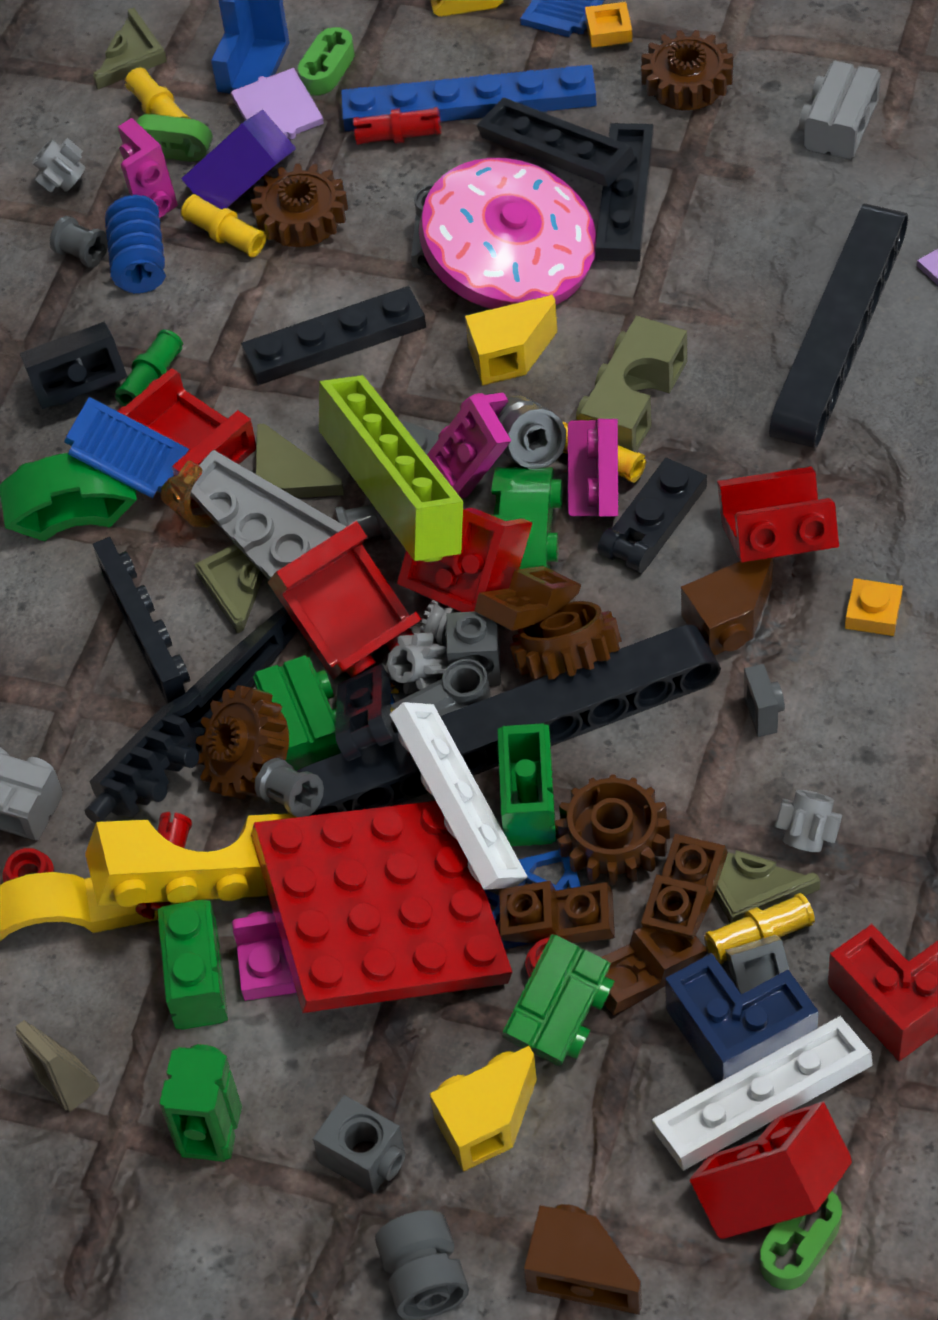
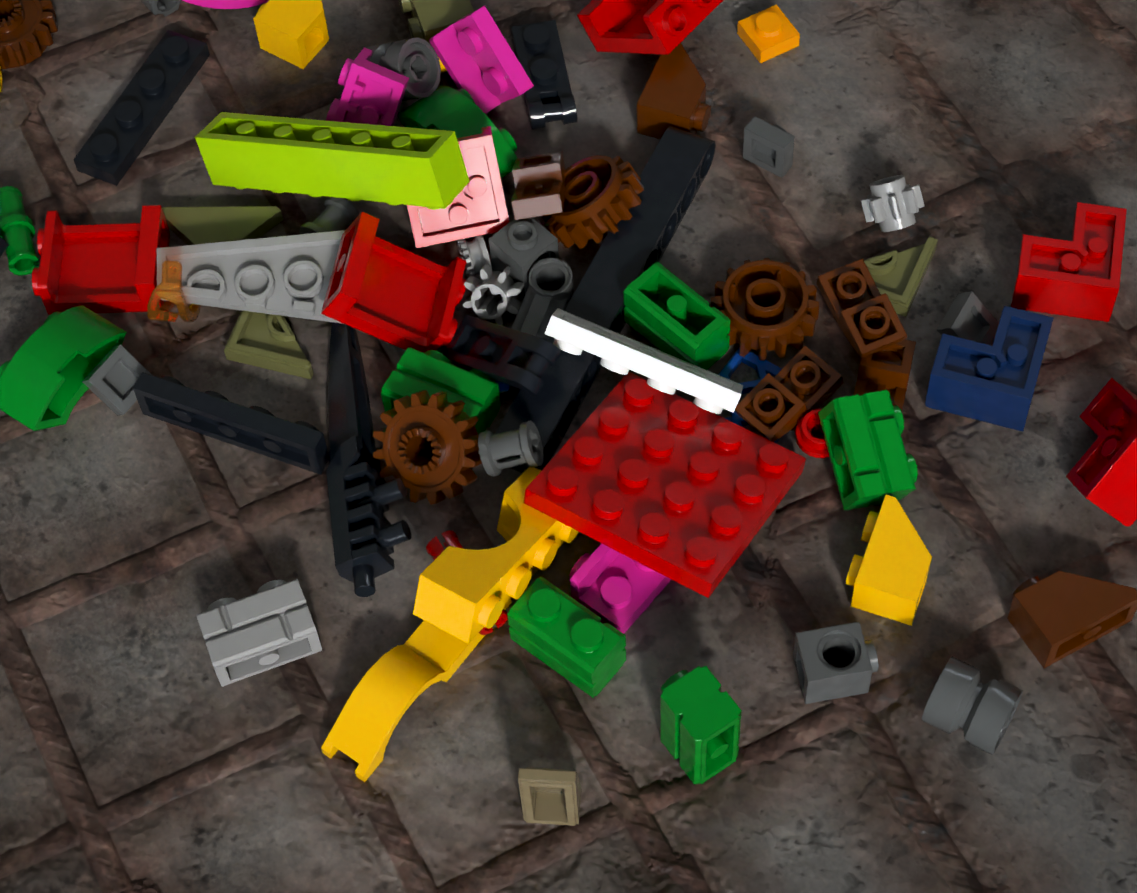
camera: 45 degrees left, 5 degrees up
red plate [2,848,55,882] -> none
blue window [64,397,189,498] -> none
white plate [652,1016,873,1171] -> none
yellow pin [704,893,815,964] -> none
none -> dark grey plate [82,344,152,416]

